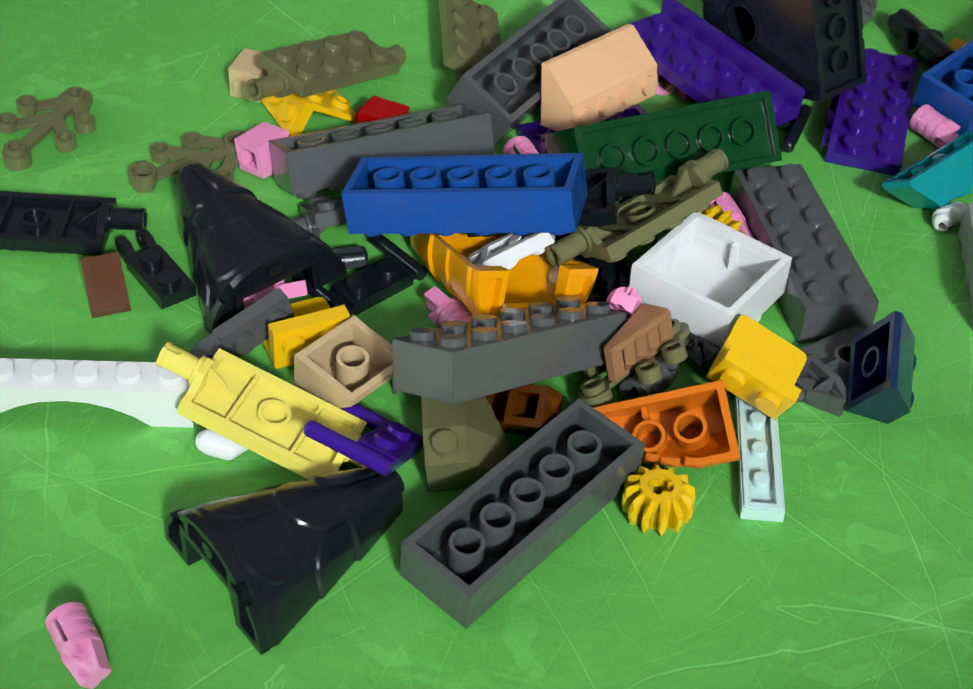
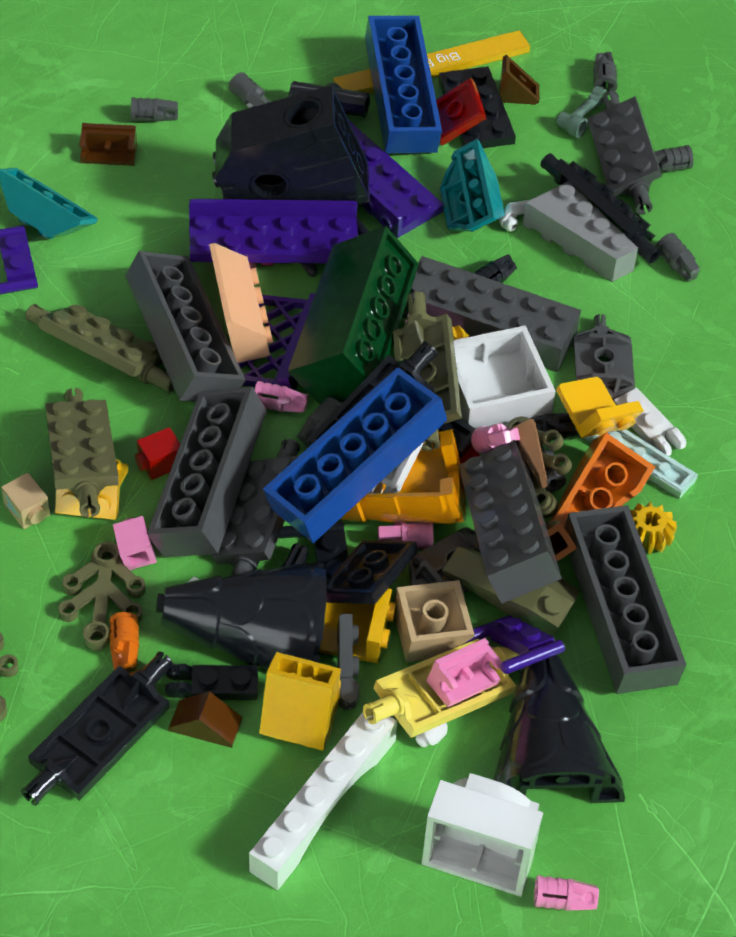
camera: 55 degrees left, 10 degrees up
dark blue slope [846,311,917,424] -> none
bright pink hinge [909,104,960,148] -> none
none -> orange hinge [109,612,139,671]
none -> yellow brick [259,652,341,751]
none -> black tile [326,540,419,604]
none -> white container [422,773,543,897]
none -> bright pink hinge [426,638,502,707]
none -> black hinge [474,254,517,283]
none -> white hinge [614,388,687,456]

